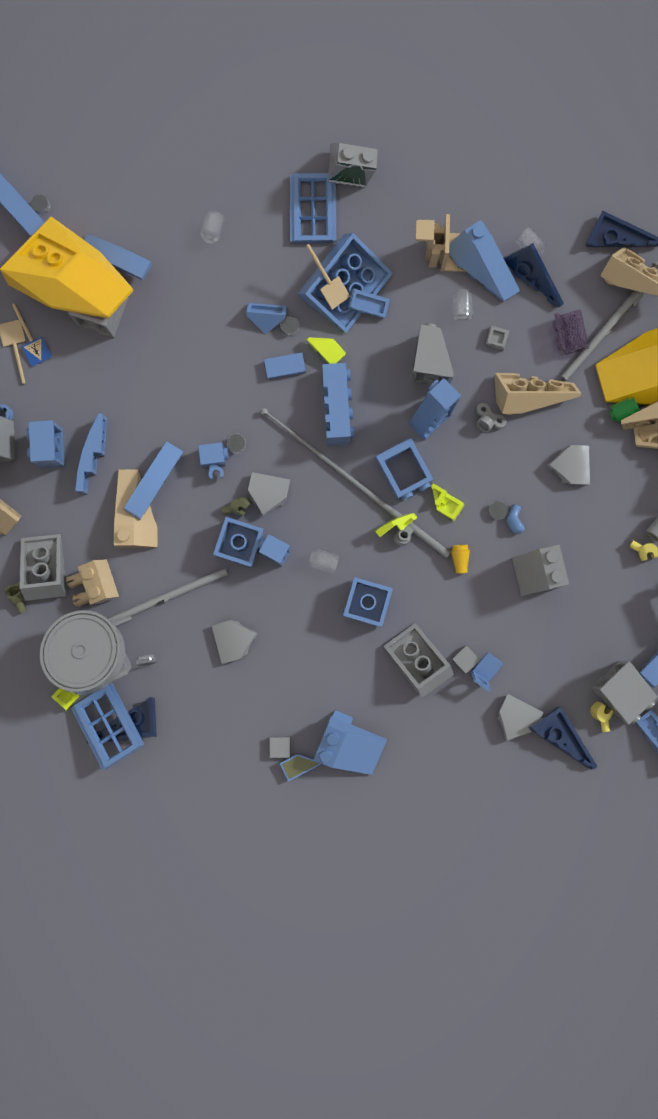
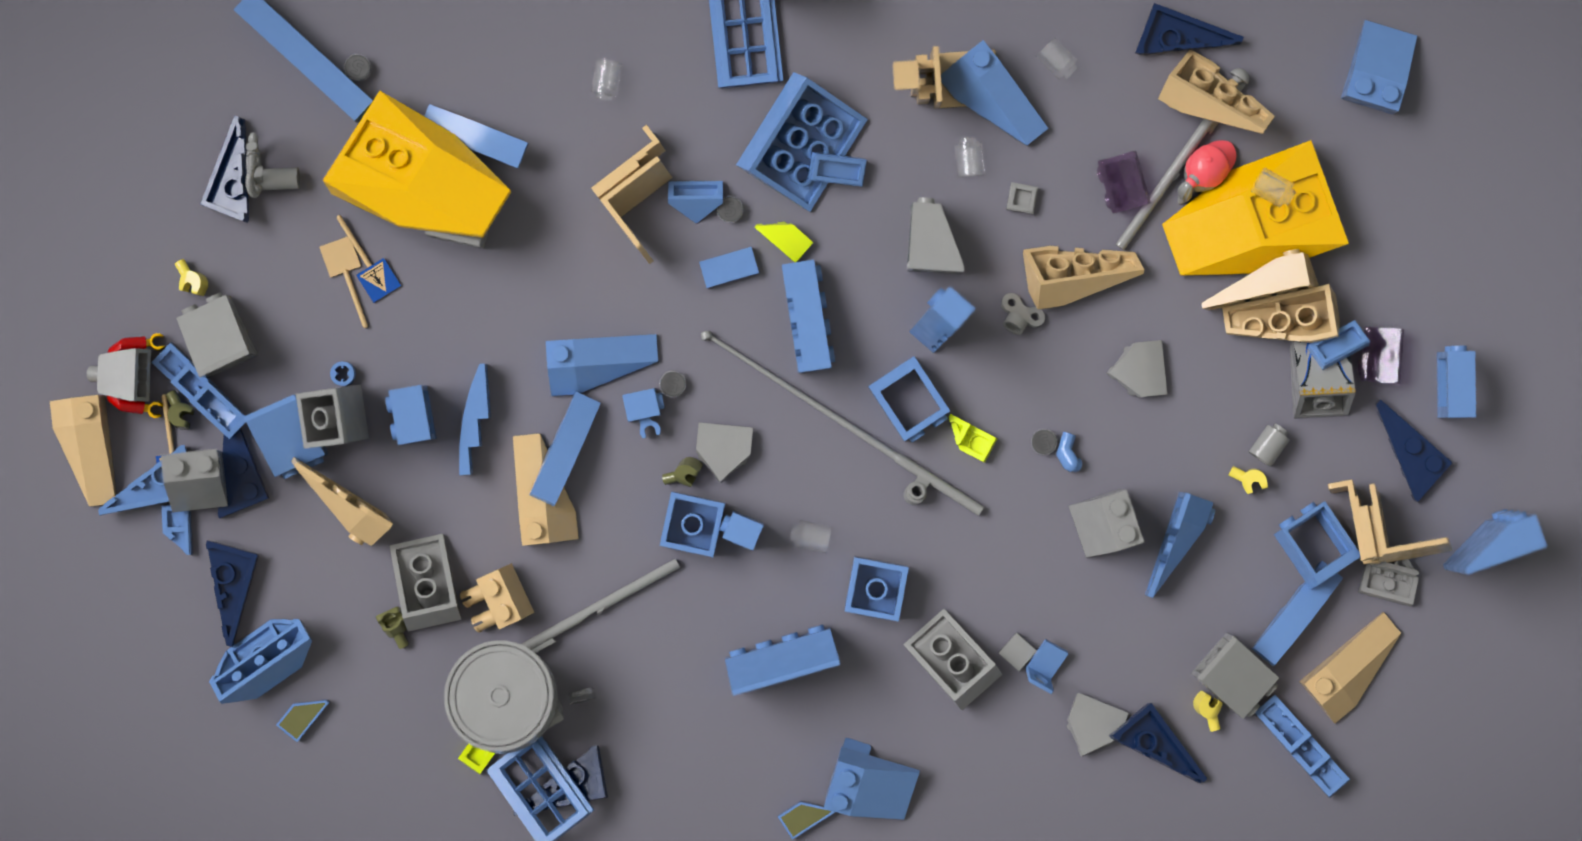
camera: 10 degrees left, 5 degrees up
light grey slope [212,620,258,664] -> none
light grey tile [270,737,290,758] -> none
tan piece [306,244,350,309] -> none
neon yellow slope [375,513,417,537] -> none
yellow cone [450,544,470,573] -> none
dark blue wing [503,243,564,307] -> none
green brick [609,397,640,423] -> none
none -> medium blue wedge [546,334,658,396]
none -> tan piece [591,125,673,264]
none -> medium blue slope [725,624,840,696]
none -> medium blue wedge [1145,492,1216,598]
none -> coral hair [1177,140,1237,204]

